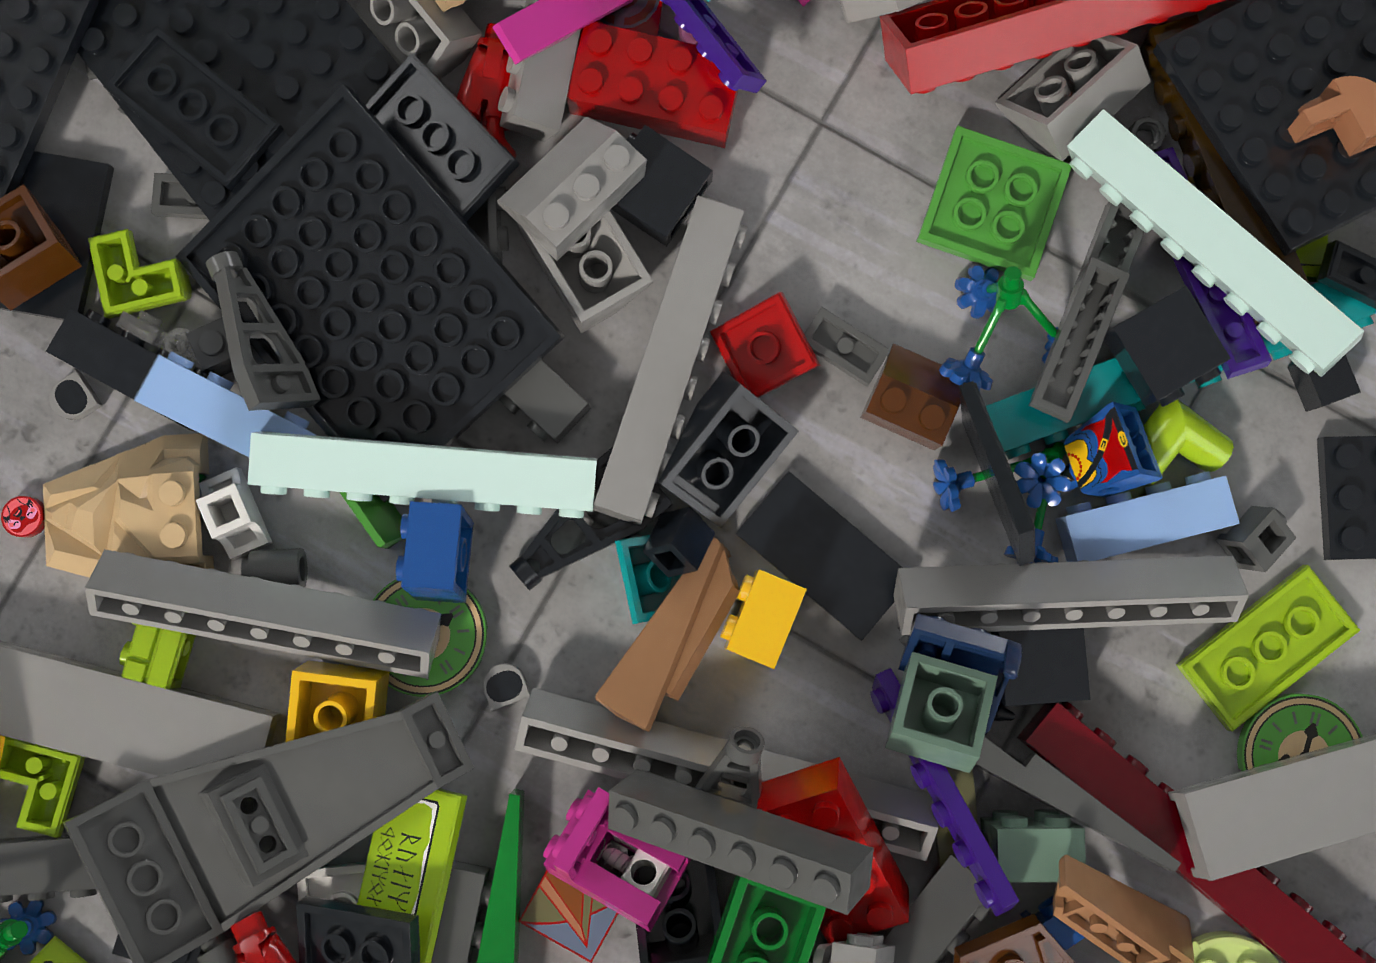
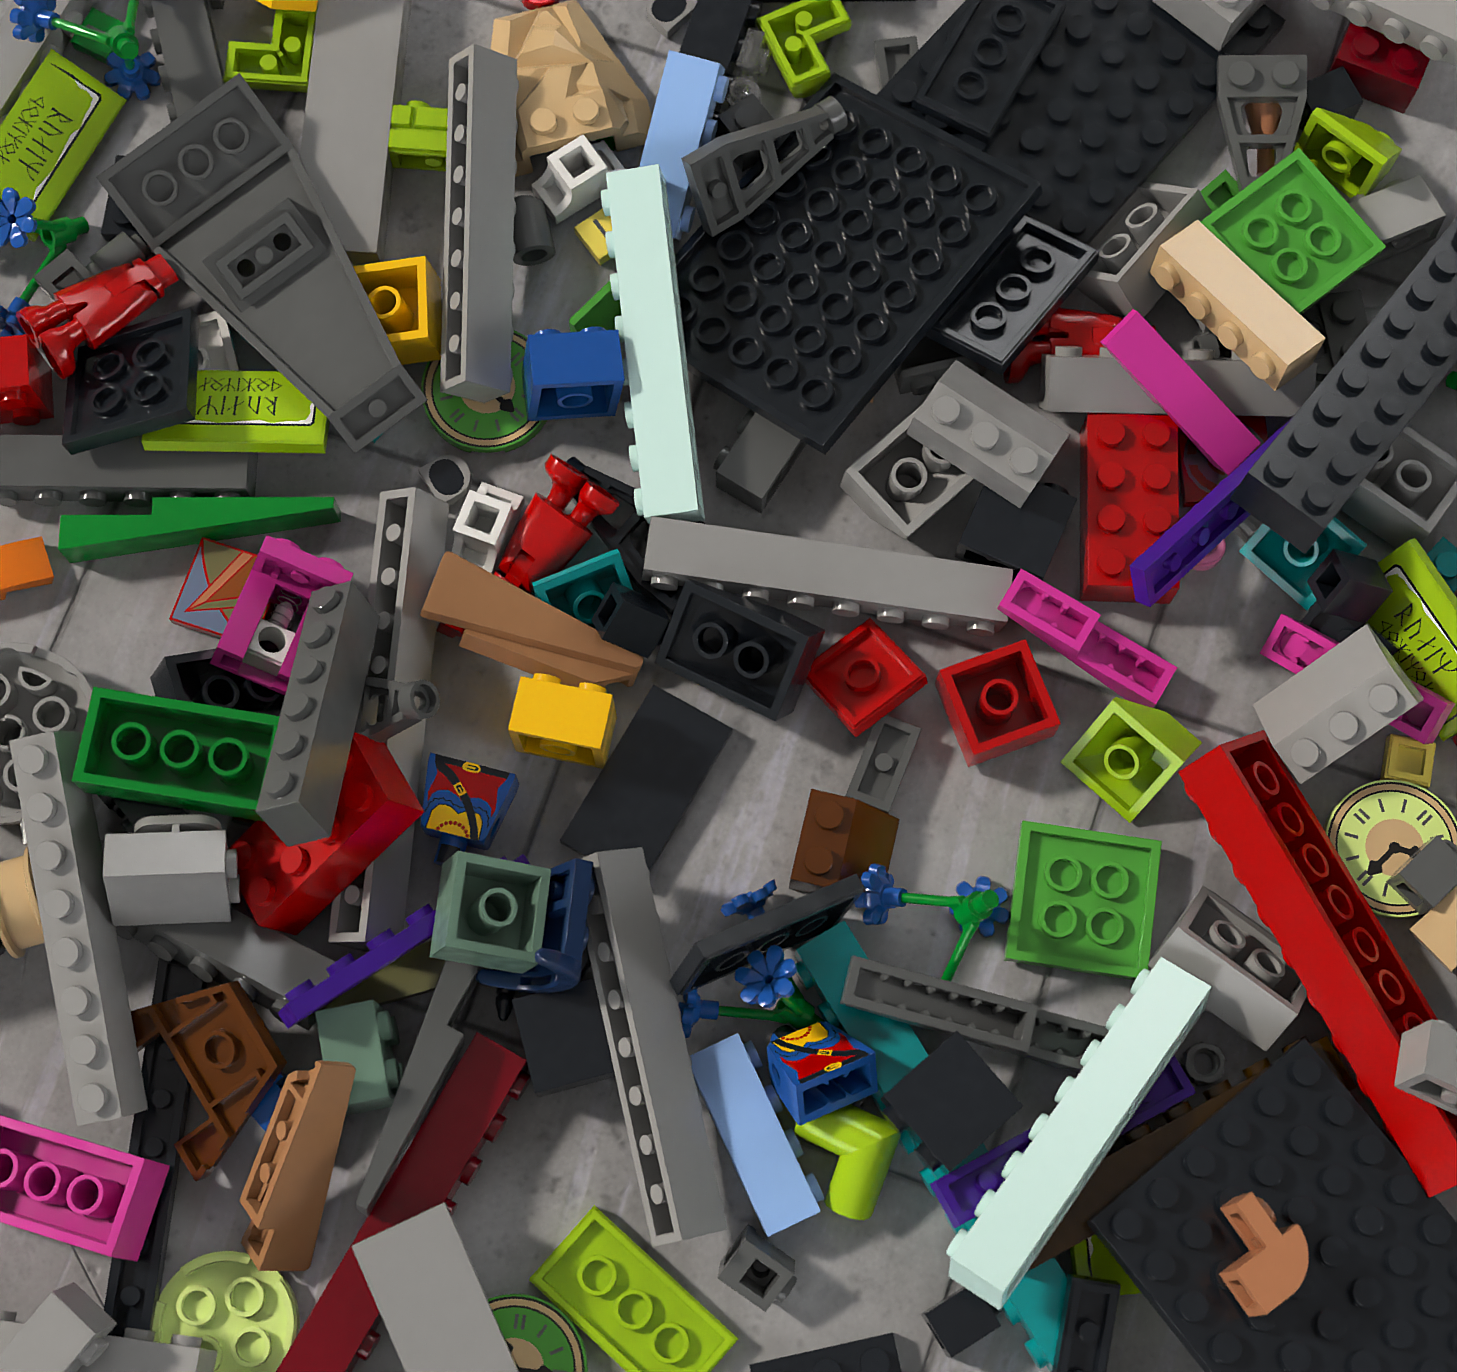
camera: 80 degrees right, 10 degrees down
none -> torso [421,752,519,866]
none -> white brick [452,482,525,574]
none -> red piece [493,454,620,596]
none -> light yellow tile [574,208,612,266]
none -> red brick [935,639,1061,767]
none -> dark pink slope [997,568,1178,708]
none -> lime slope [1060,697,1202,823]

